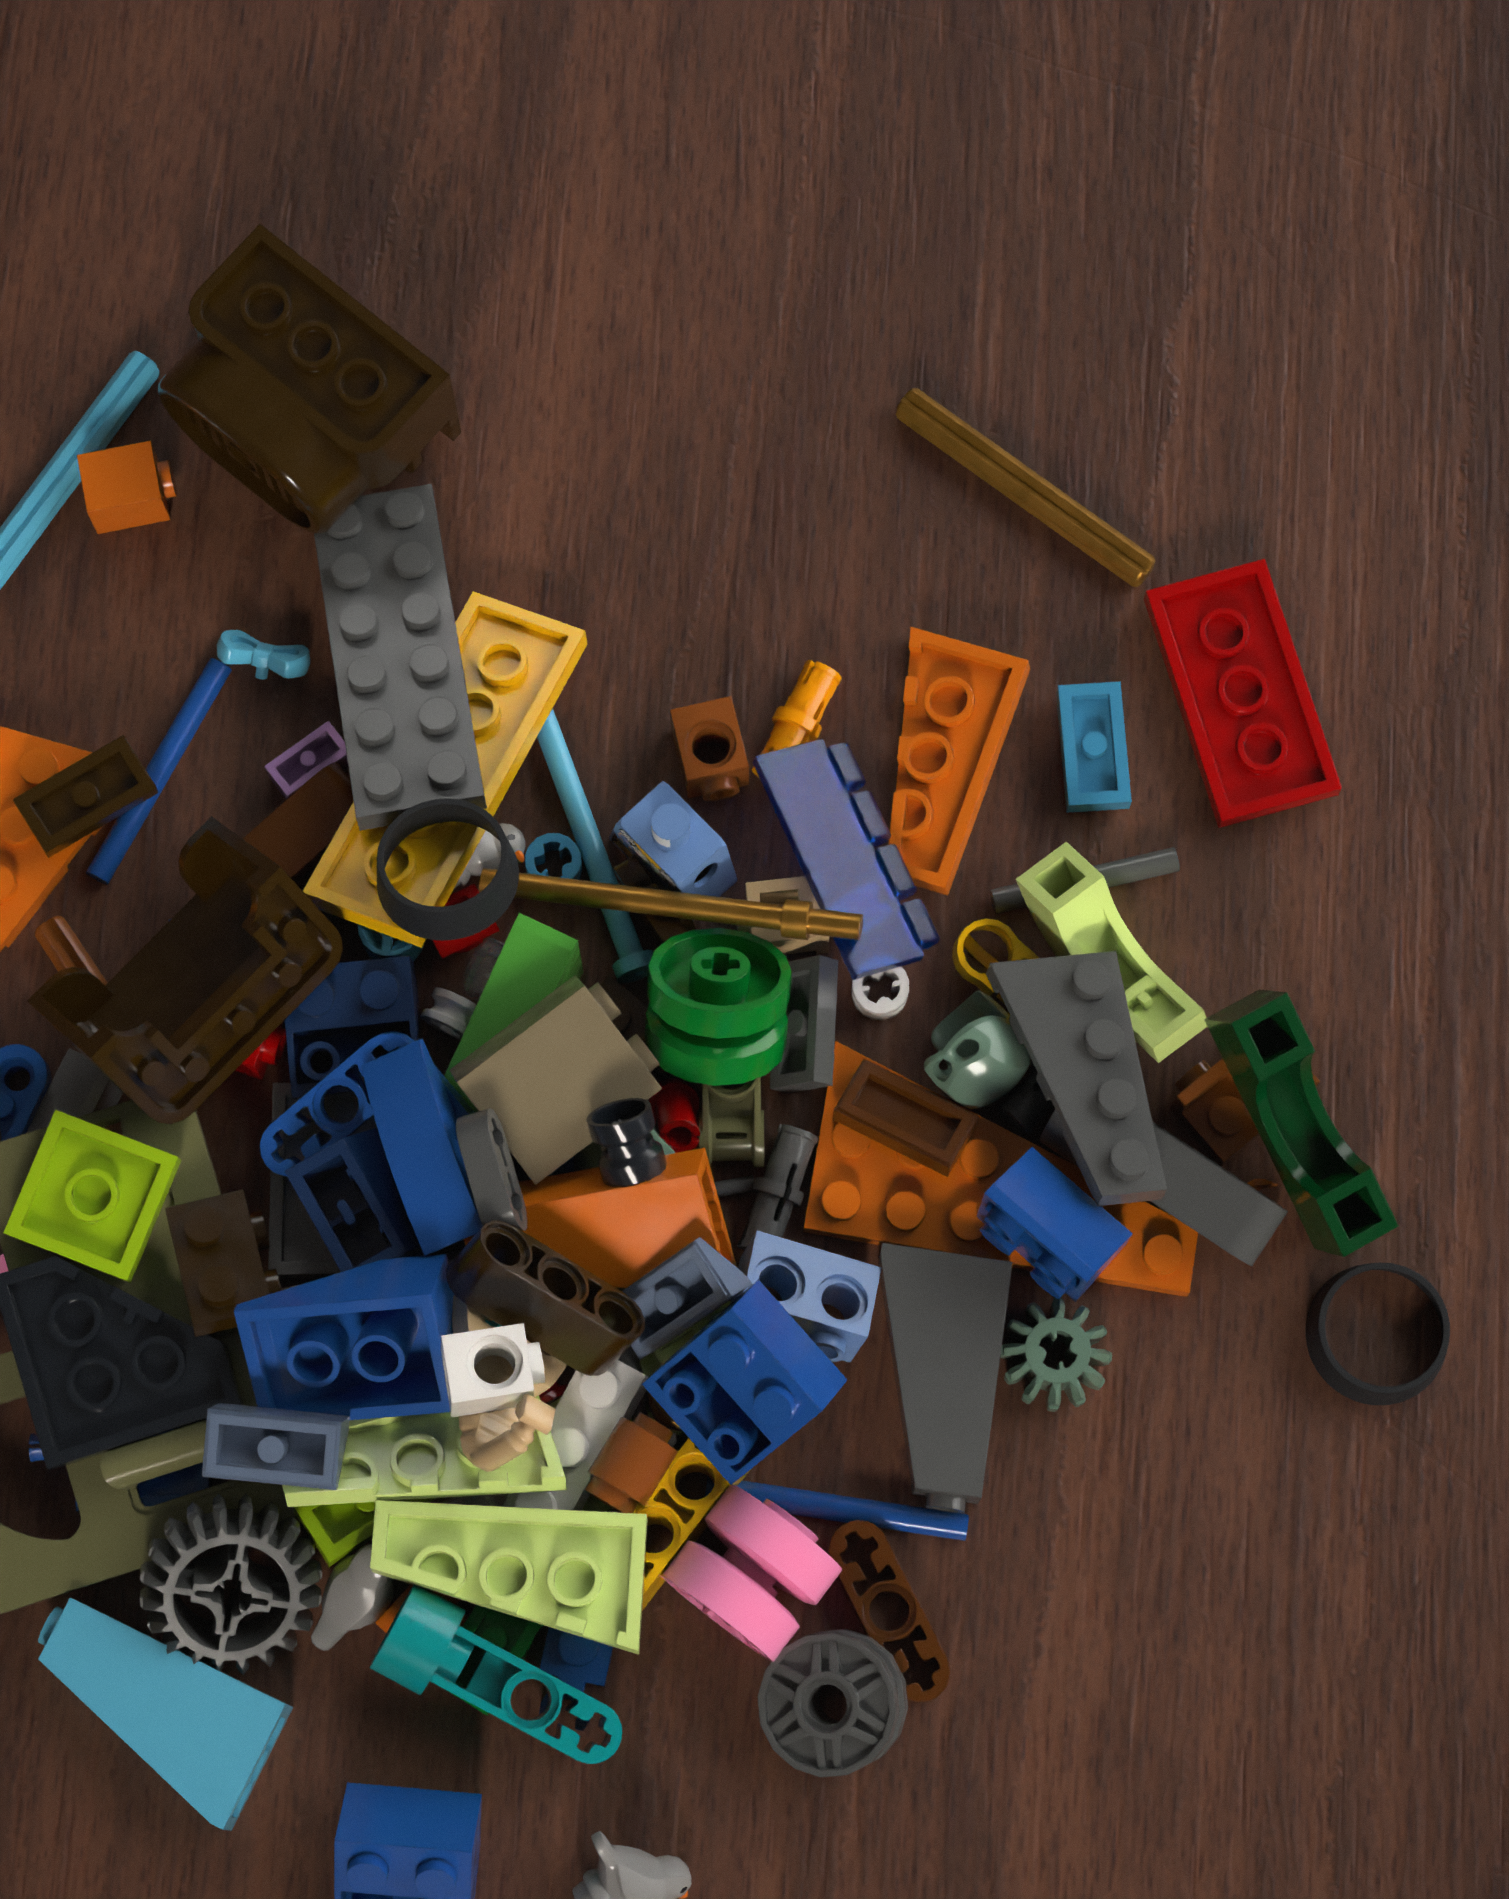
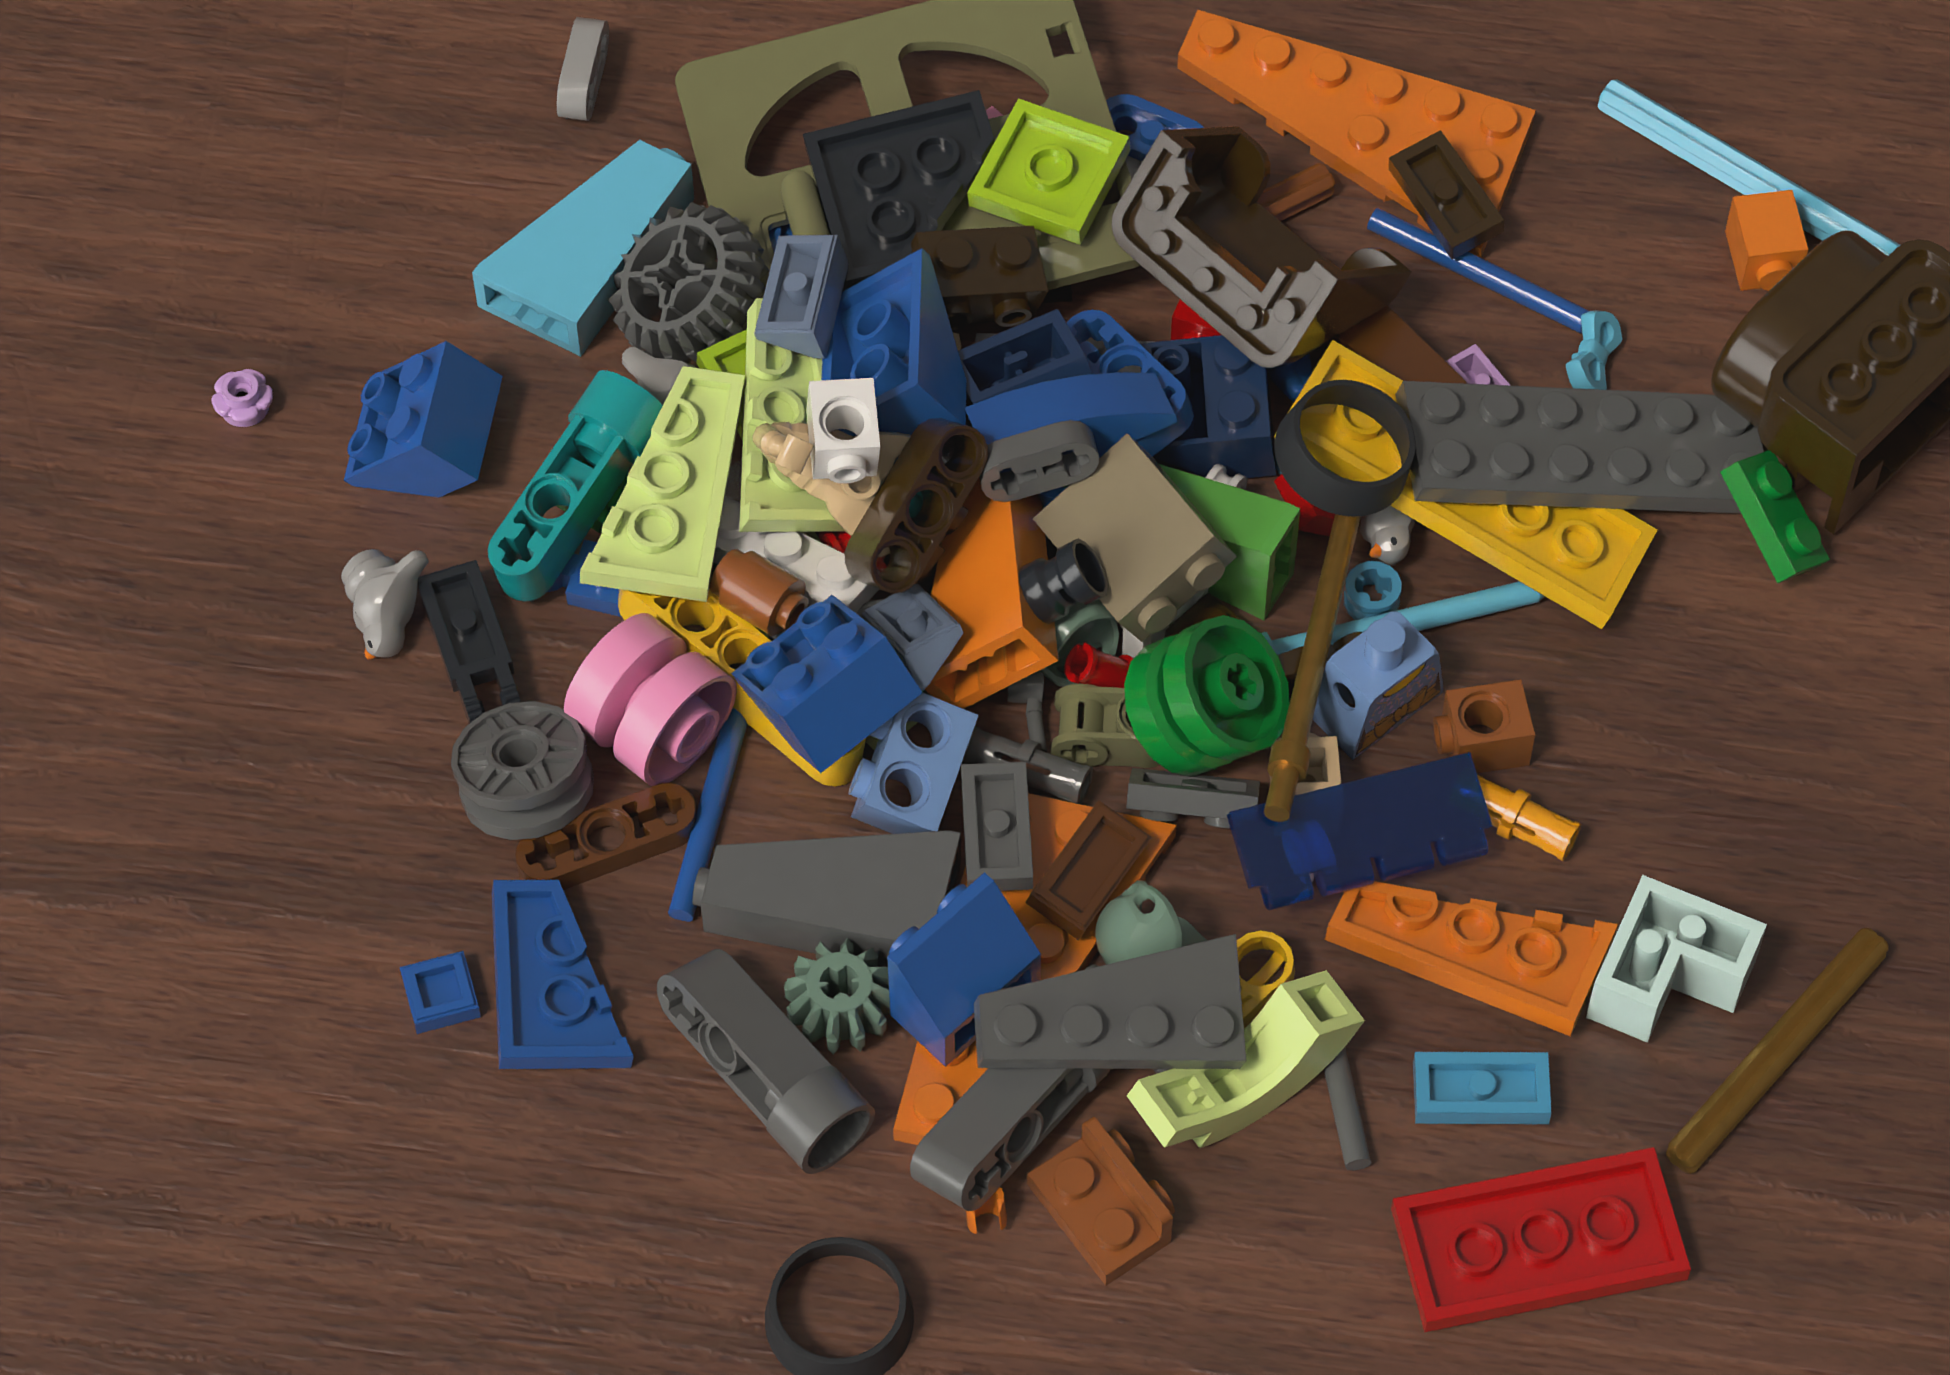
camera: 95 degrees right, 15 degrees down
white bush [852,958,909,1020] -> none
dark green arch [1204,989,1399,1257] -> none
none -> blue tile [400,951,481,1034]
none -> black hinge [417,560,521,724]
none -> blue wing [492,880,634,1069]
none -> dark grey beam [657,949,875,1174]
none -> dark grey plate [961,761,1033,891]
none -> light aqua brick [1586,875,1767,1043]
none -> green plate [1720,450,1830,583]

